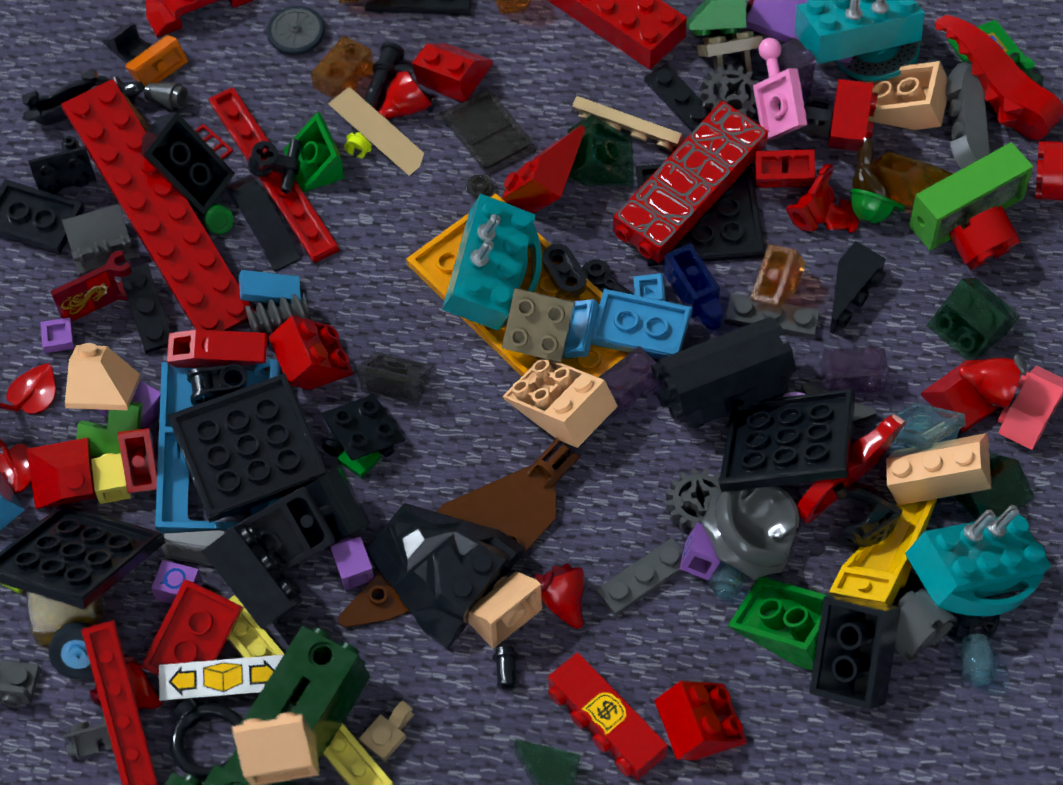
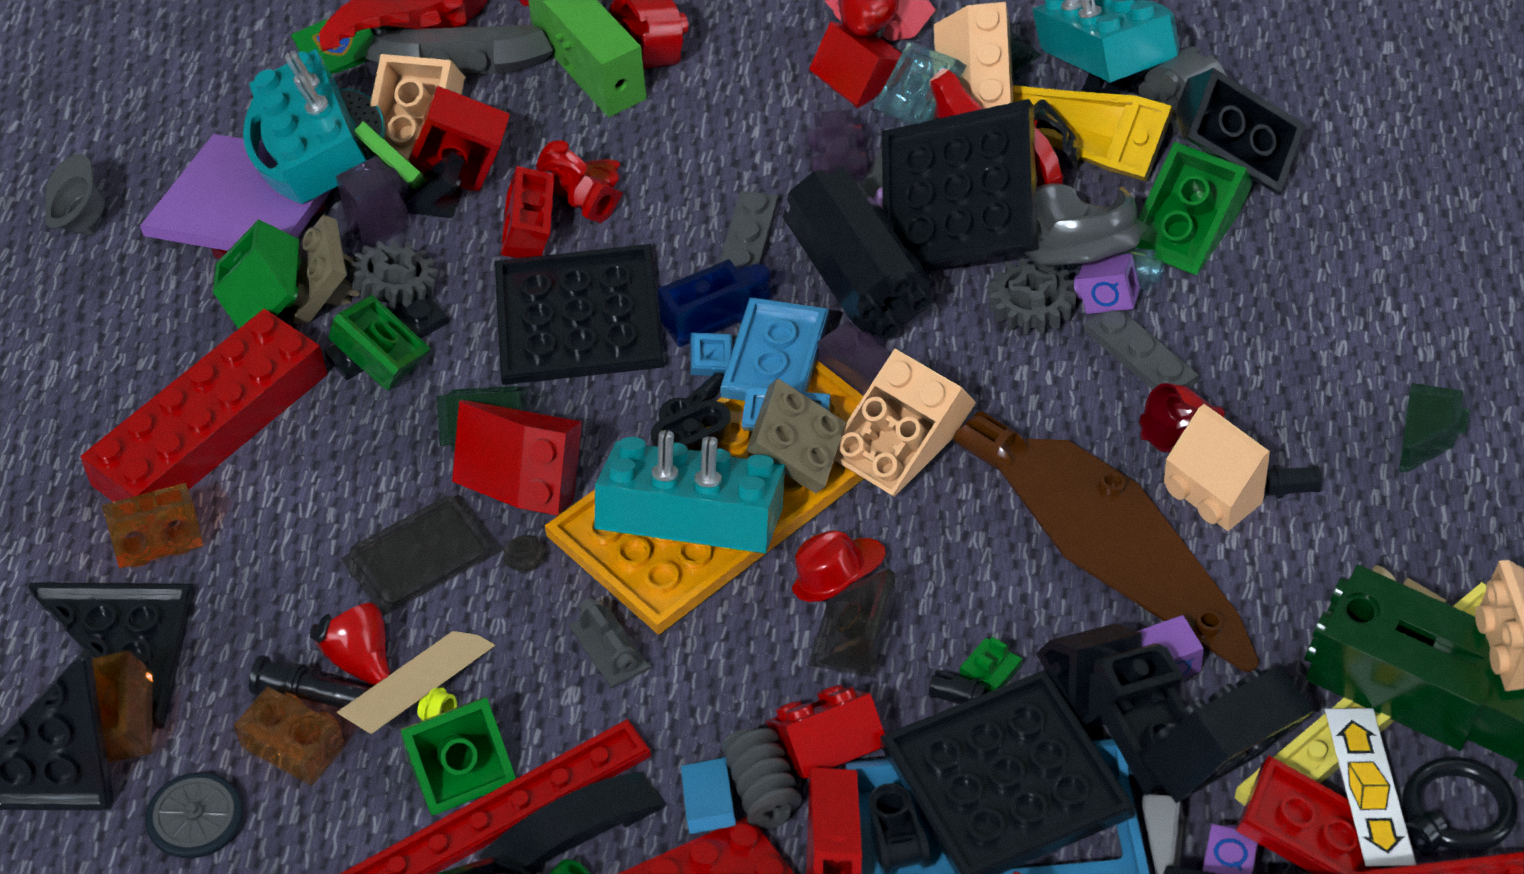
camera: 90 degrees left, 10 degrees down
black piece [248,139,302,194] -> none
black hinge [321,394,405,461] -> none
black wedge [366,503,525,649] -> none
red slope [412,43,493,103] -> none
red brick [548,652,668,781] -> none
tan plate [572,96,685,151] -> none
red brick [613,100,768,263] -> none
red slope [654,681,747,760] -> none
clear orange slope [750,244,806,307] -> none
bright pink plate [753,38,808,141] -> none
black slope [829,241,886,334] -> none
piece [849,137,906,224] -> none
clear orange slope [871,152,954,208] -> none
clear green slope [927,278,1020,361] -> none
clear light blue brick [959,634,997,686] -> none
none -> green slope [328,295,431,391]
none -> bright green tile [354,121,426,190]
none -> dark grey hinge [569,598,650,688]
none -> red piece [792,530,886,602]

